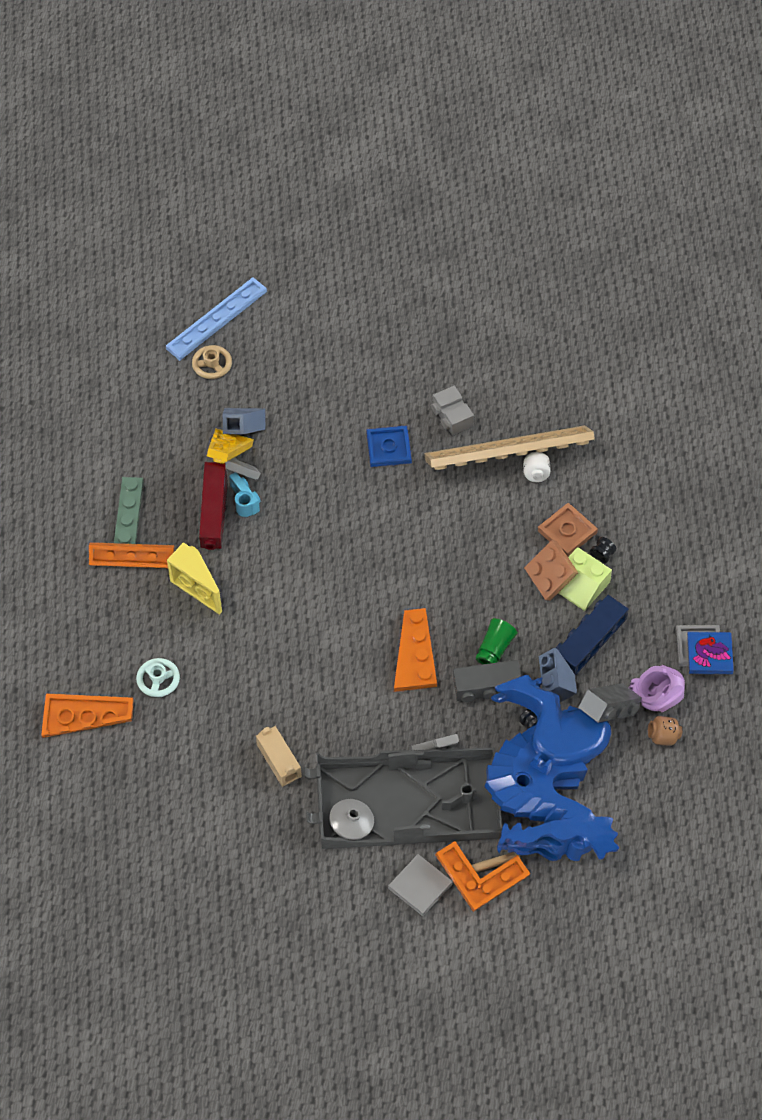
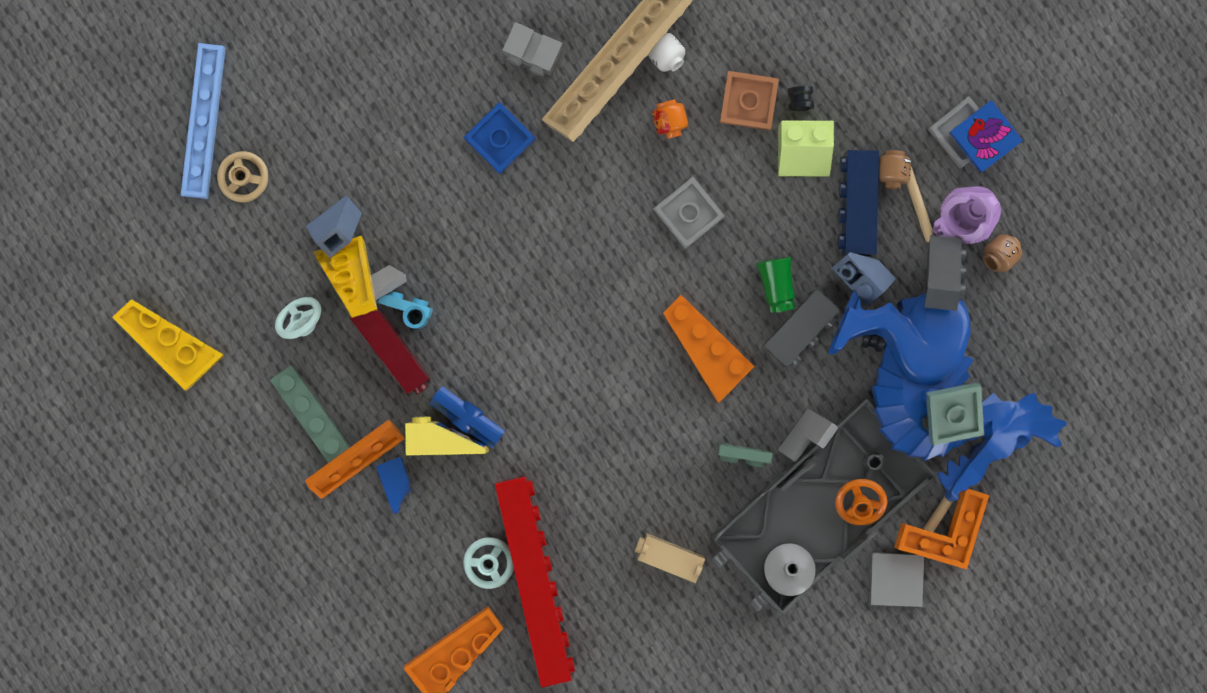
camera: 45 degrees left, 30 degrees up
nougat plate [524,540,578,601] -> none
none -> yellow wing [112,299,224,391]
none -> light aqua piece [275,297,321,339]
none -> blue slope [377,457,411,514]
none -> blue piece [429,386,505,449]
none -> red brick [495,475,576,688]
none -> orange head [652,99,688,139]
none -> light grey tile [653,177,725,249]
none -> sand green plate [715,442,773,467]
none -> orange piece [835,479,887,525]
none -> medium nougat head [878,150,911,189]
none -> tan bar [906,167,935,243]
none -> sand green plate [926,383,984,446]

